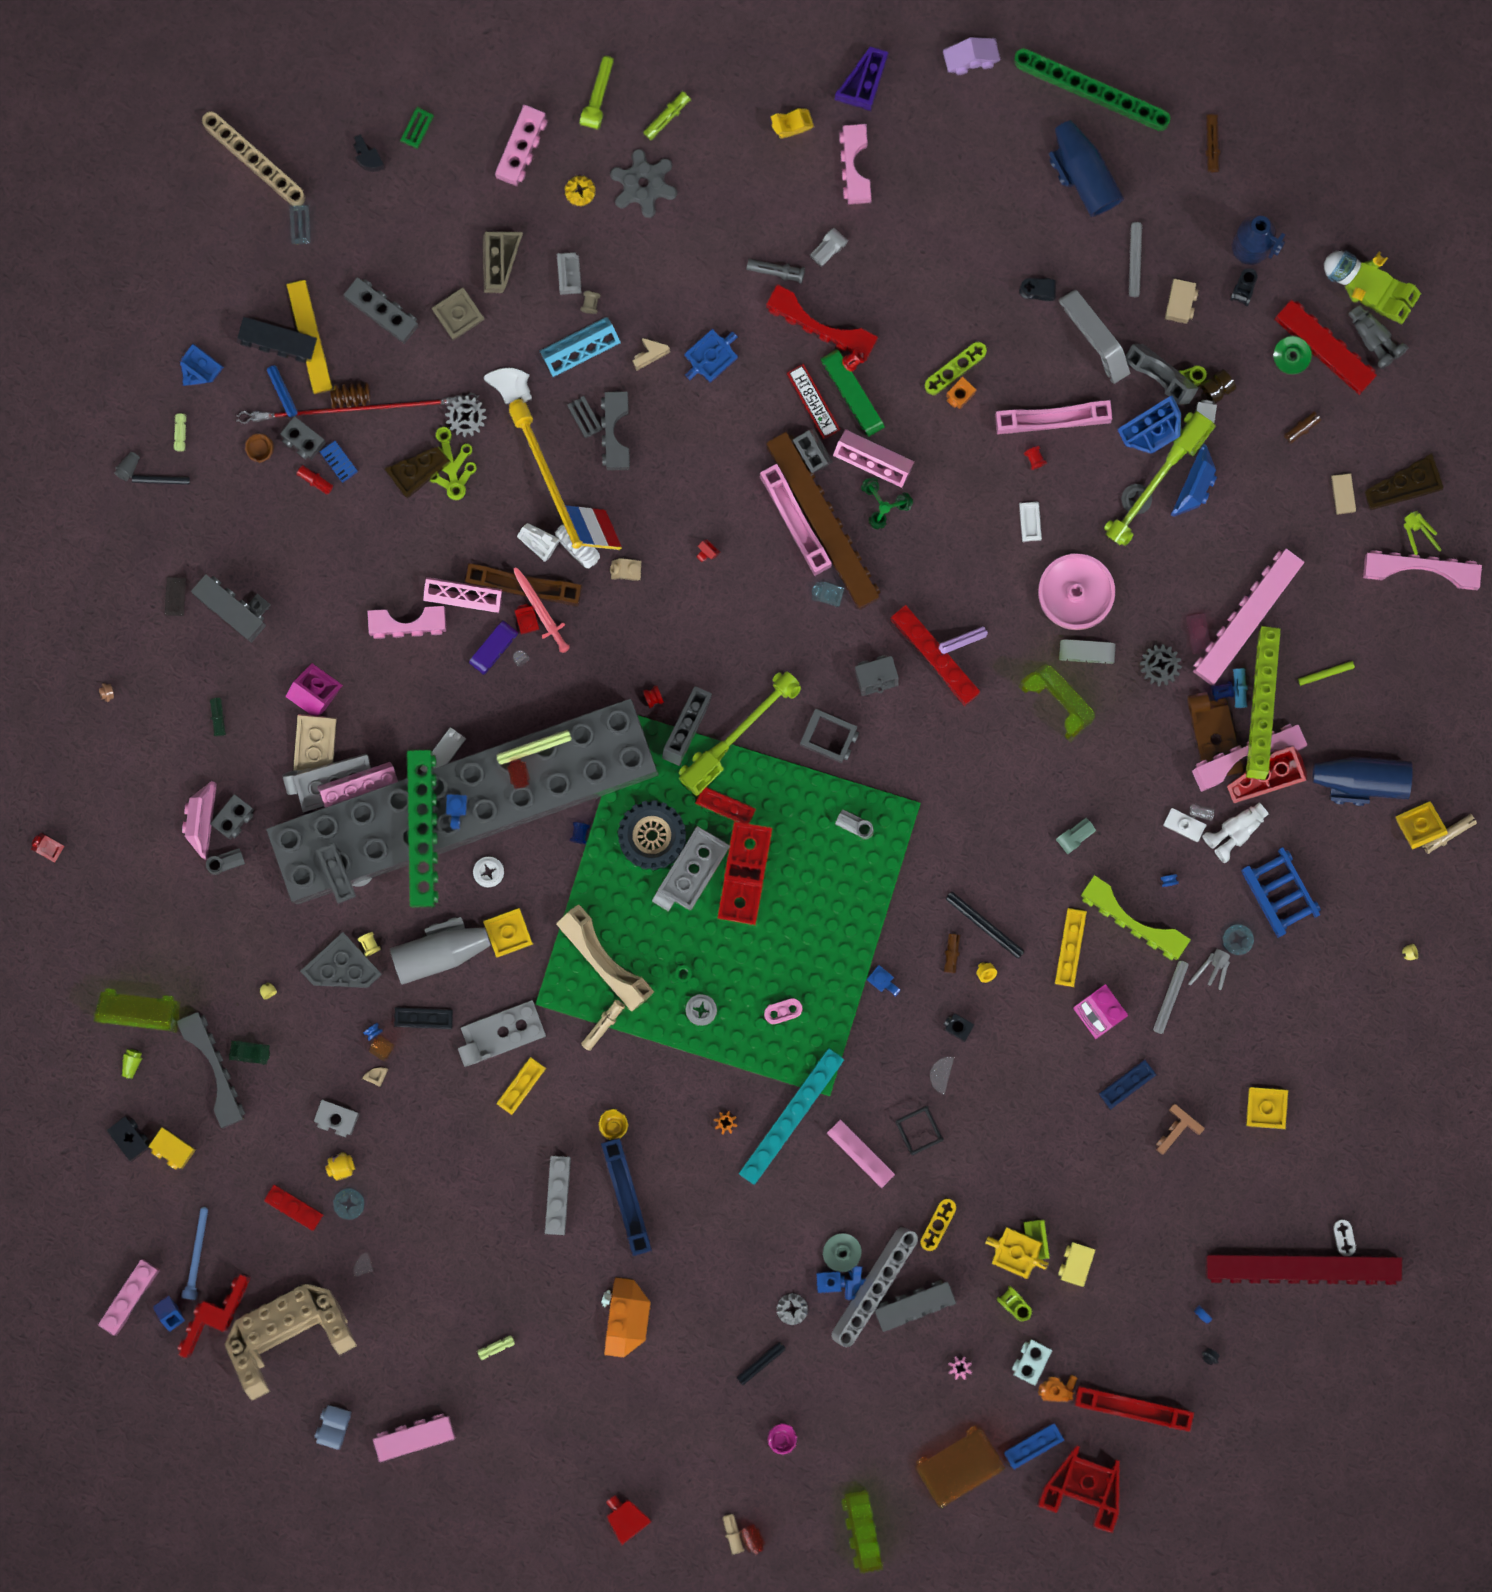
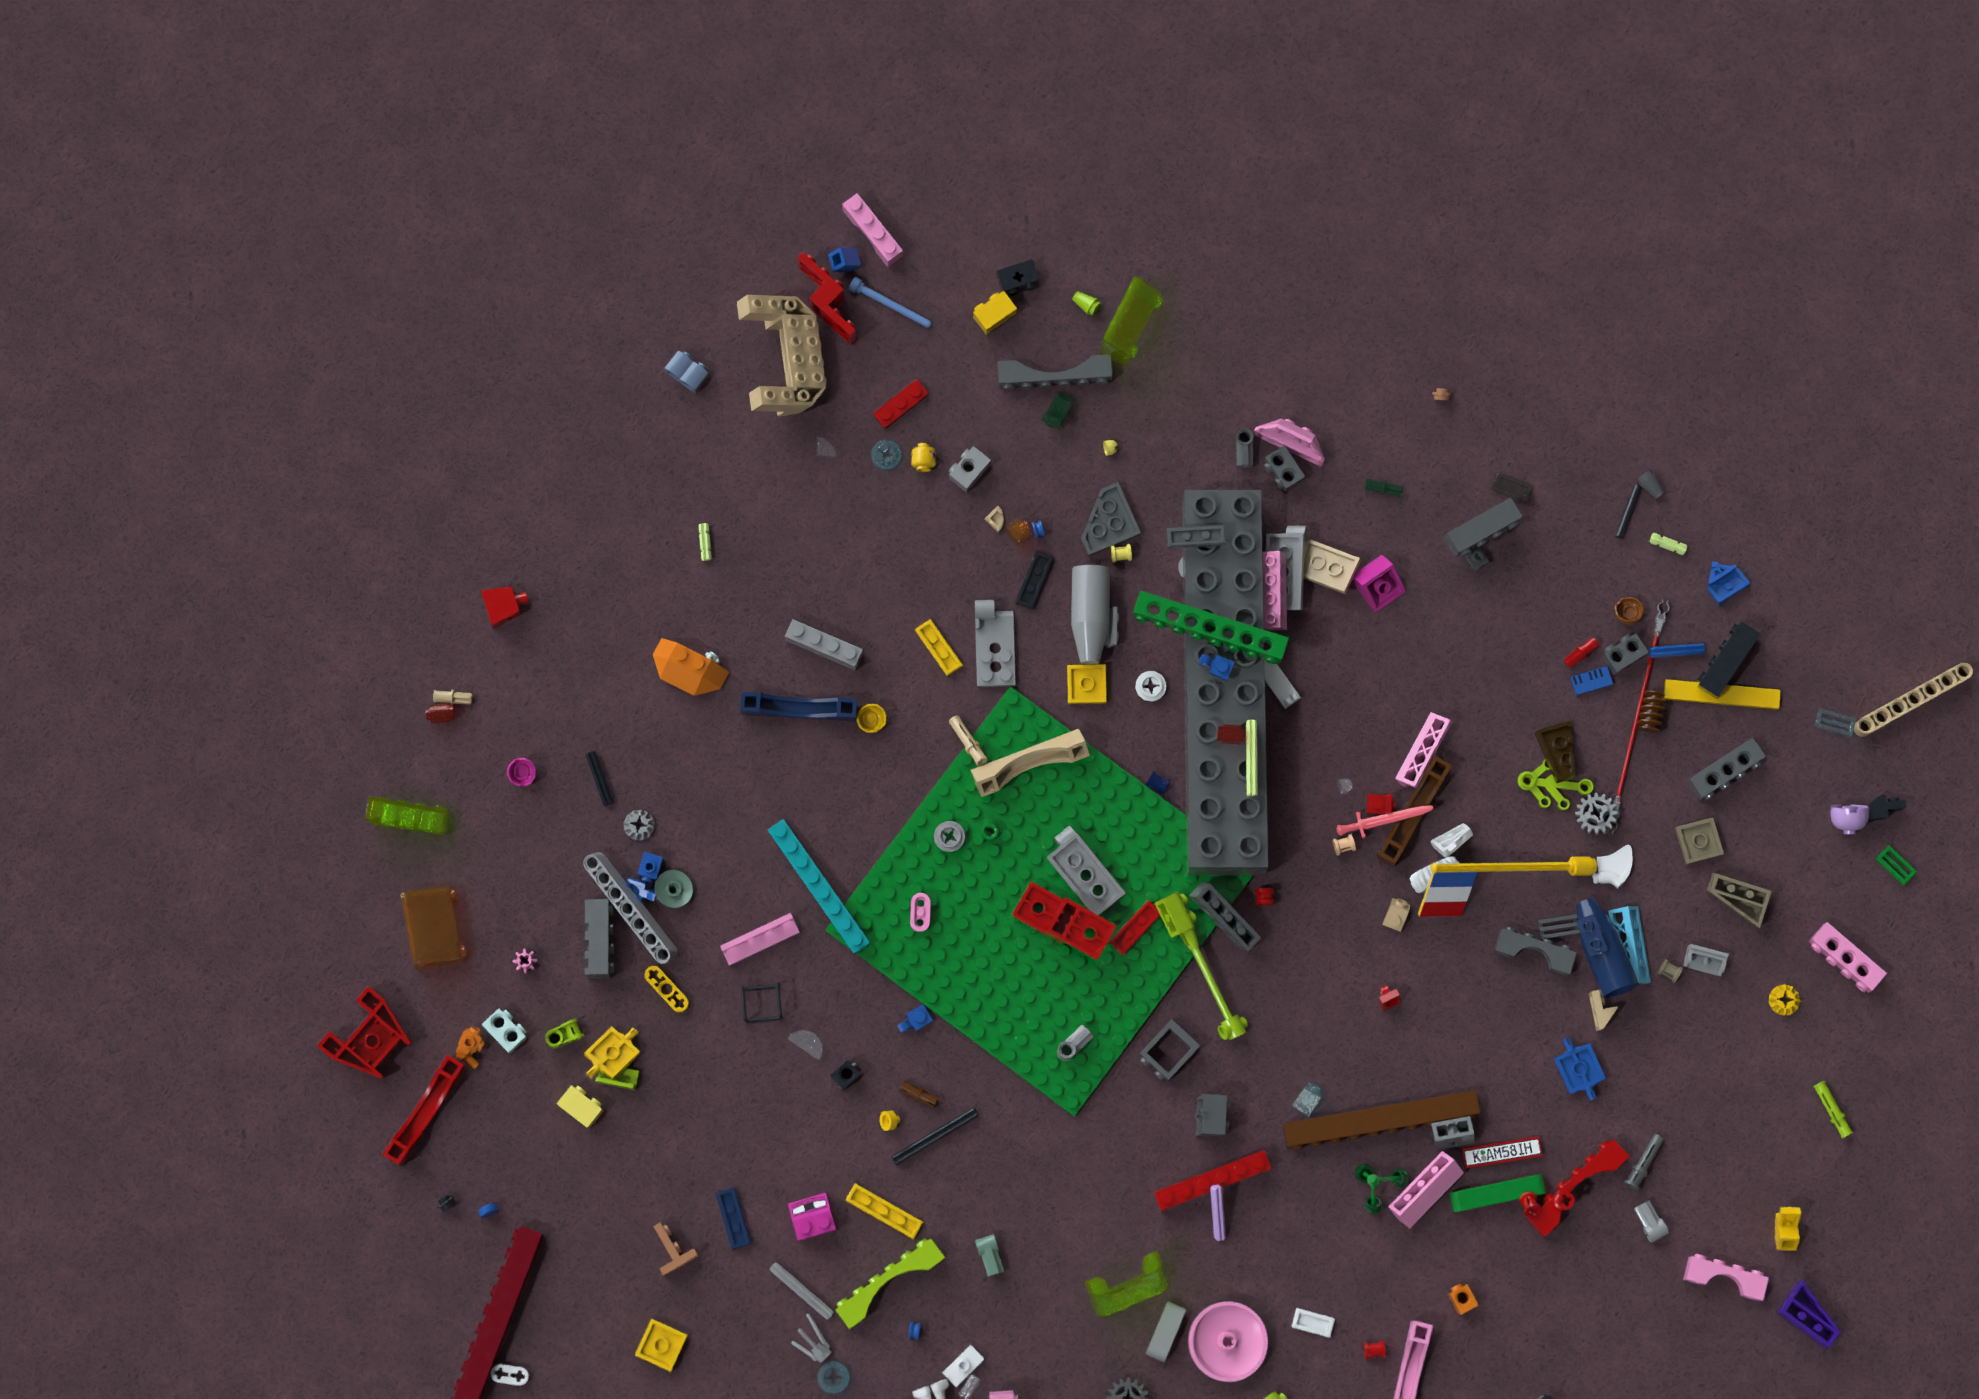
camera: 105 degrees right, 5 degrees down
bracket [31,833,64,863] -> none
bright pink arch [368,606,446,639] -> none
bright pink brick [373,1414,455,1462] -> none
dark purple beam [469,620,519,675] -> none
lime axle [580,56,613,129] -> none
dark grey plate [610,149,677,218] -> none
black wheel [618,800,686,870] -> none
orange gear [714,1111,737,1135] -> none
bright pink arch [760,464,832,576] -> none
lime beam [925,342,987,395] -> none
blue plate [1004,1423,1064,1469] -> none
none -> light nougat bush [1332,834,1356,856]
none -> red bush [1554,1192,1575,1211]
none -> dark blue piece [1576,898,1639,999]
none -> lavender cylinder [1830,805,1869,834]

